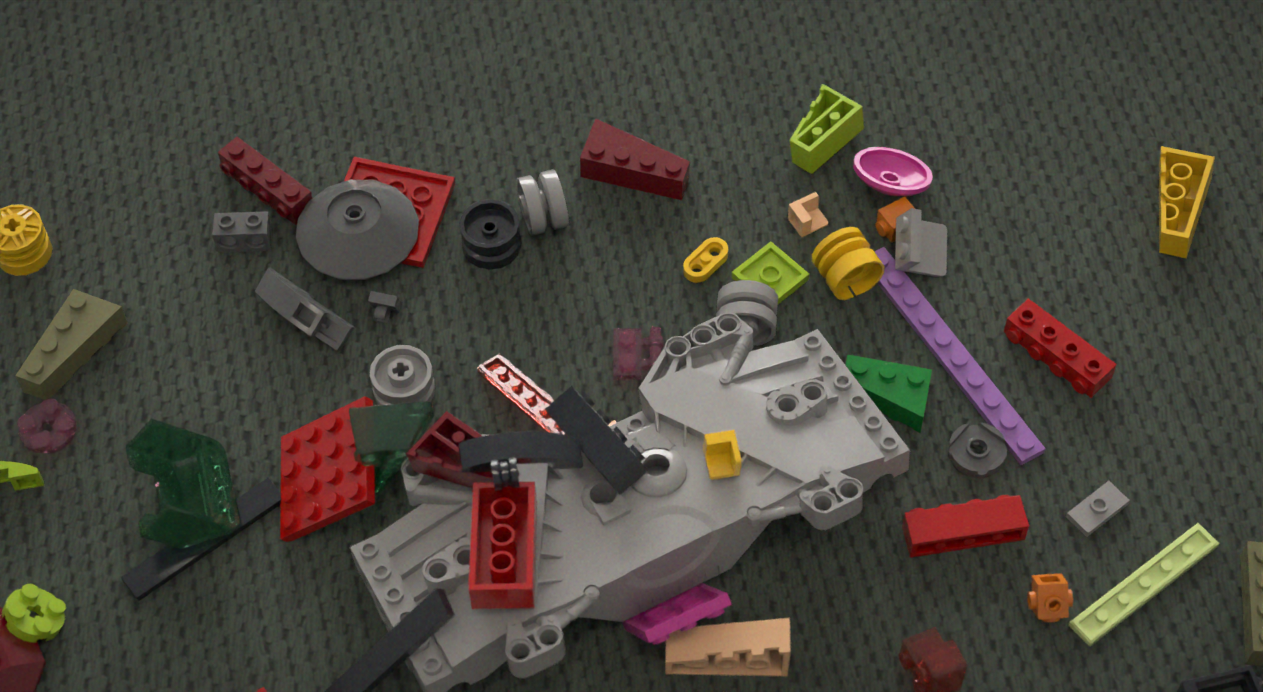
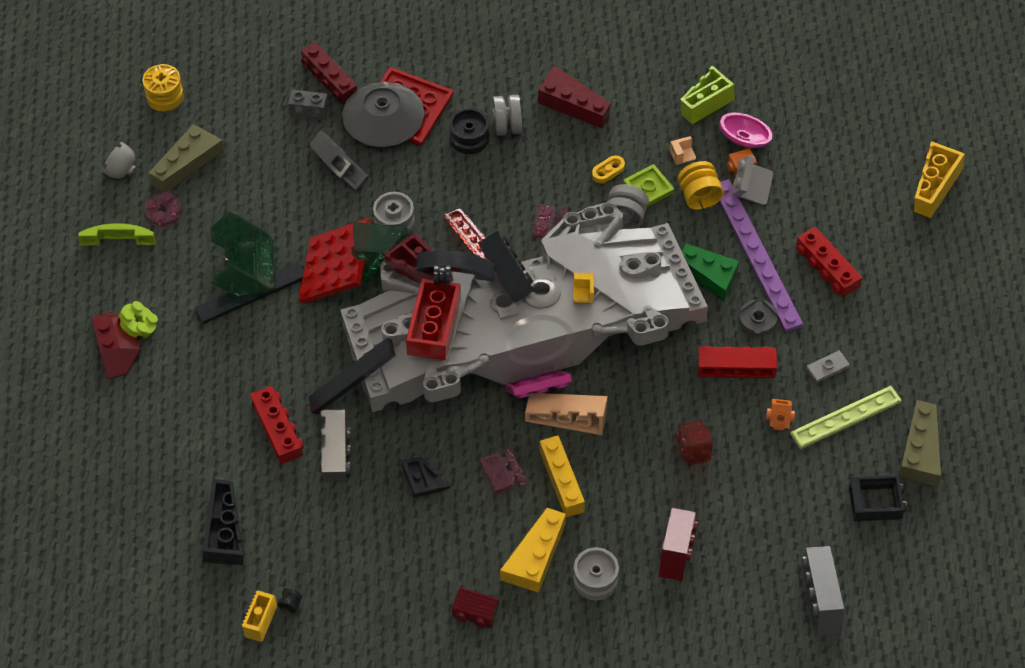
camera: 10 degrees right, 0 degrees up
dark grey tile [368,291,403,323] -> none

